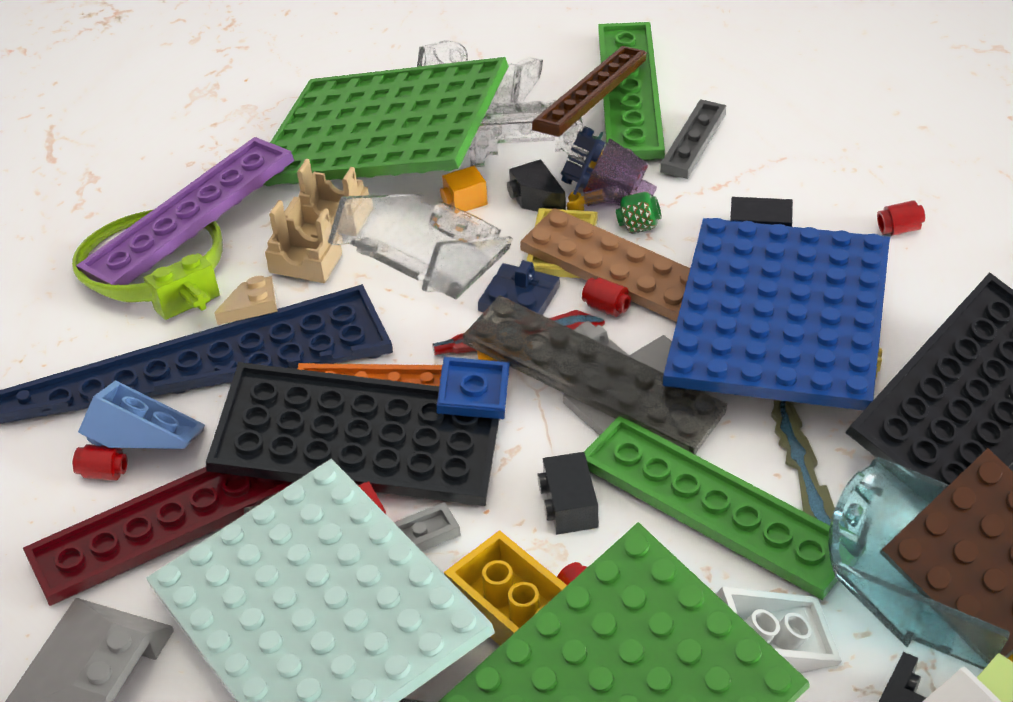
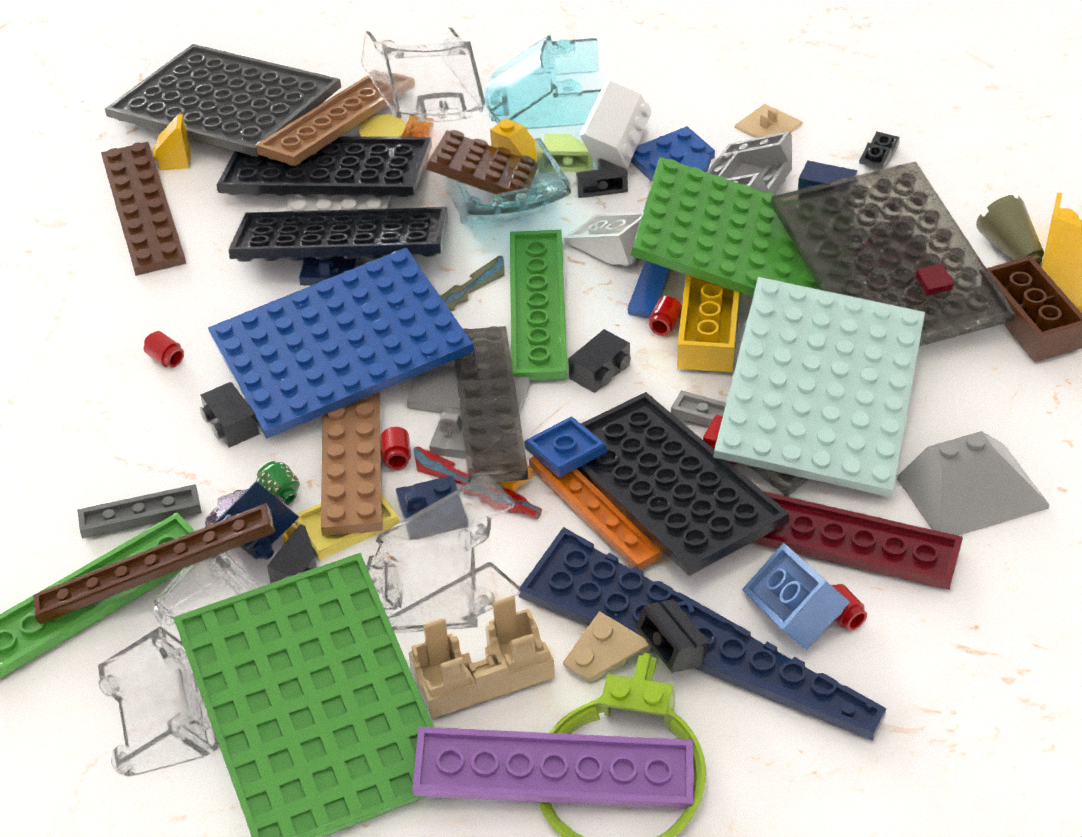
camera: 130 degrees left, 0 degrees up
none -> black brick [635,600,710,673]

